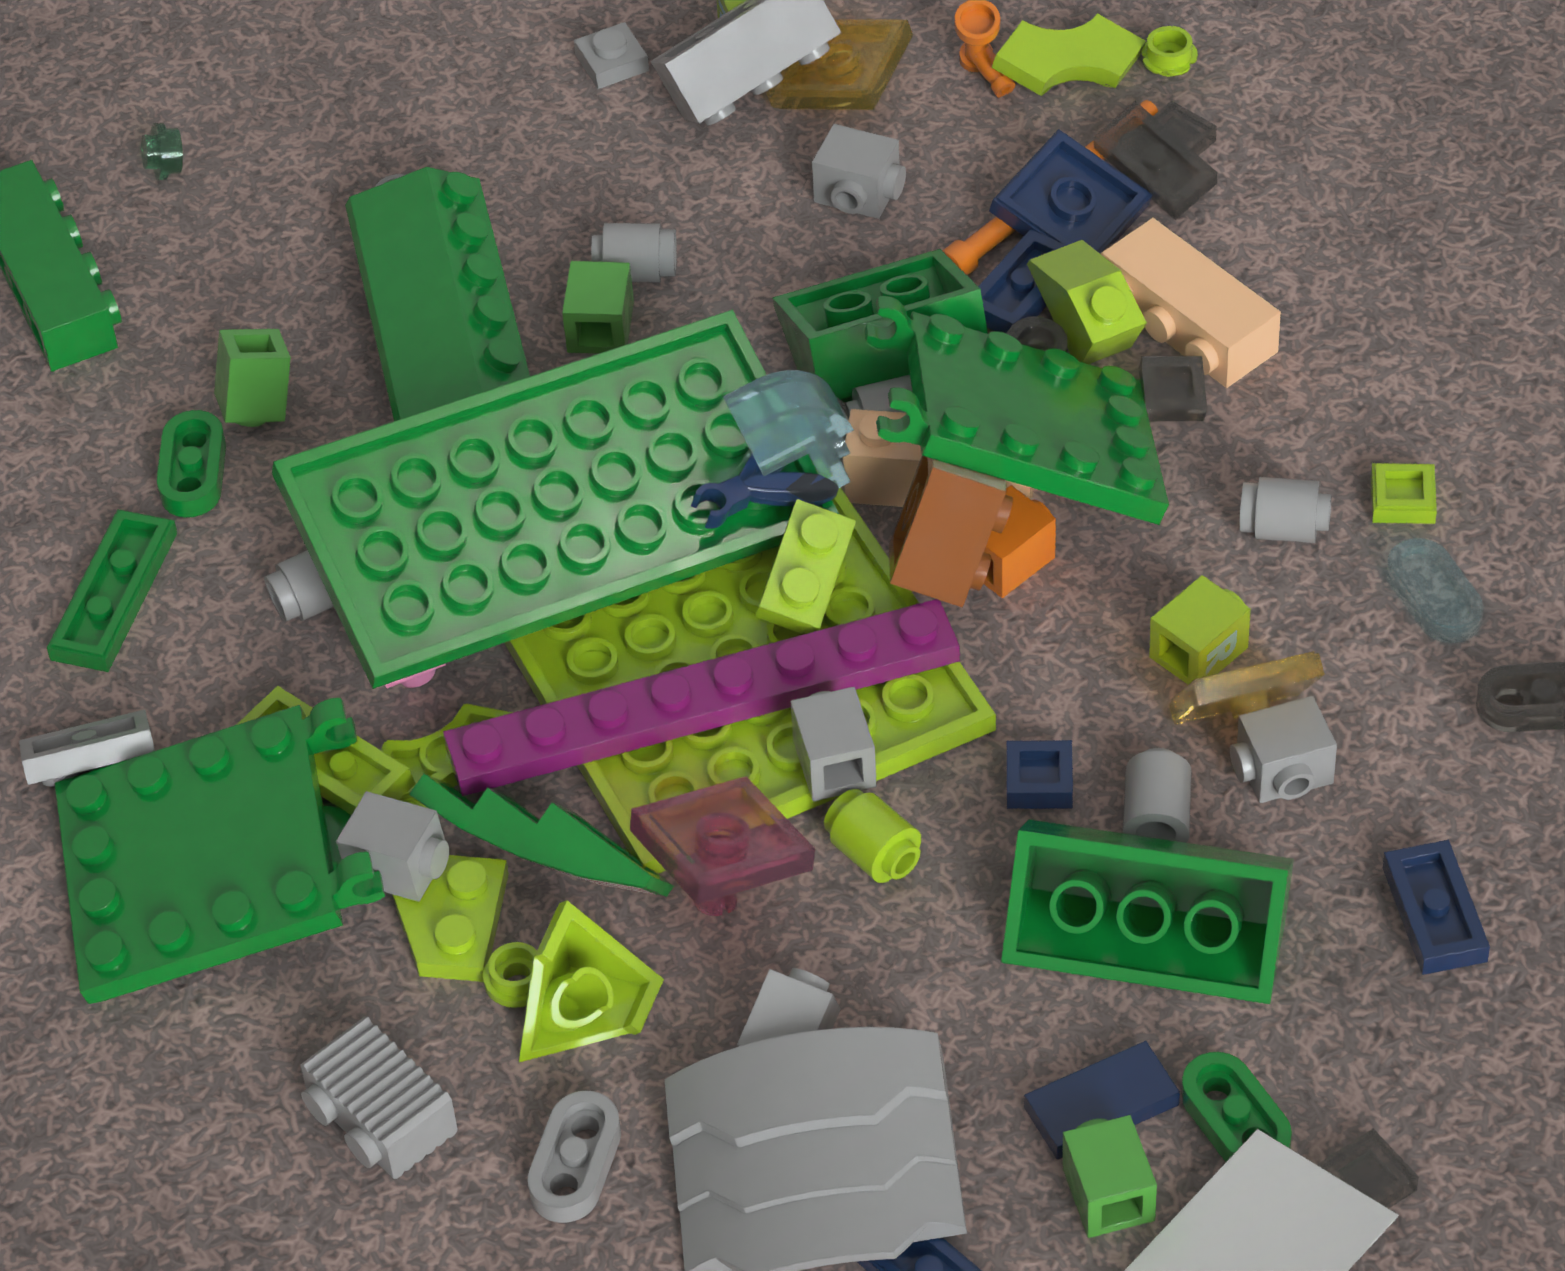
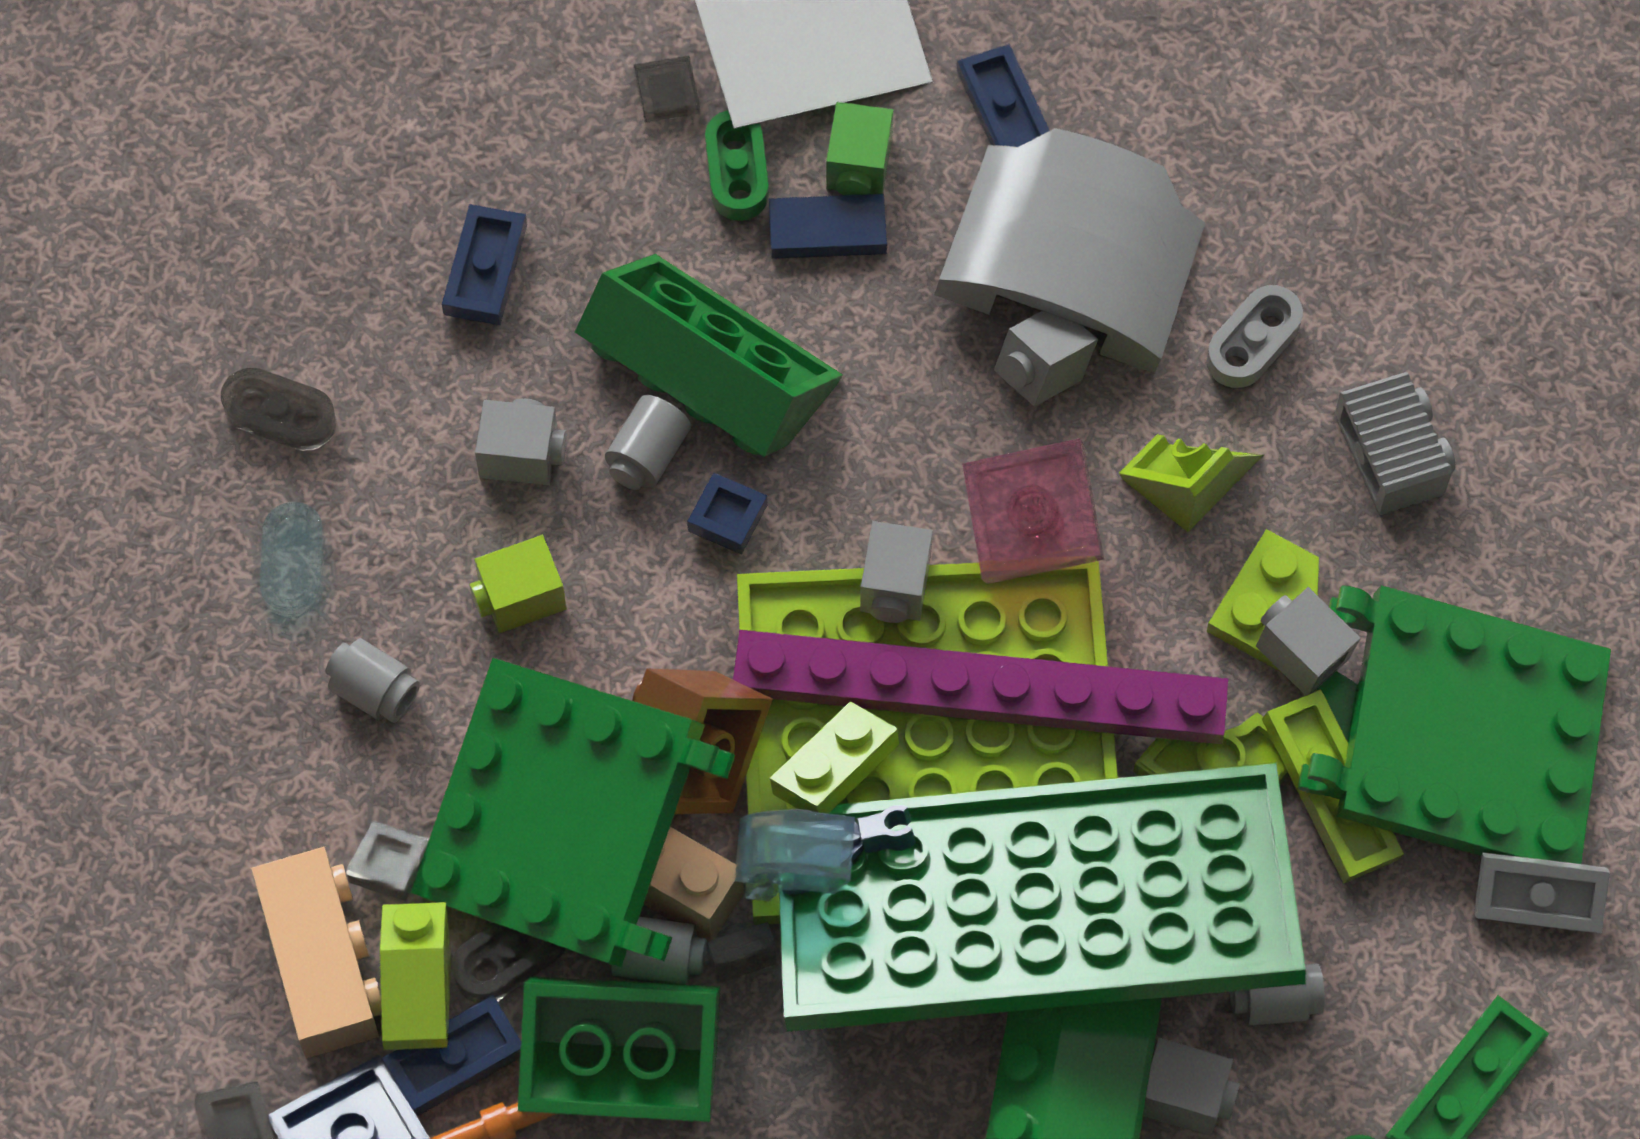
camera: 160 degrees left, 15 degrees up
green slope [409,773,674,897] -> none
lime plate [483,942,537,1008] -> none
lime brick [824,789,921,883] -> none
clear yellow plate [1169,651,1325,725] -> none
lime tile [1371,463,1437,524] -> none

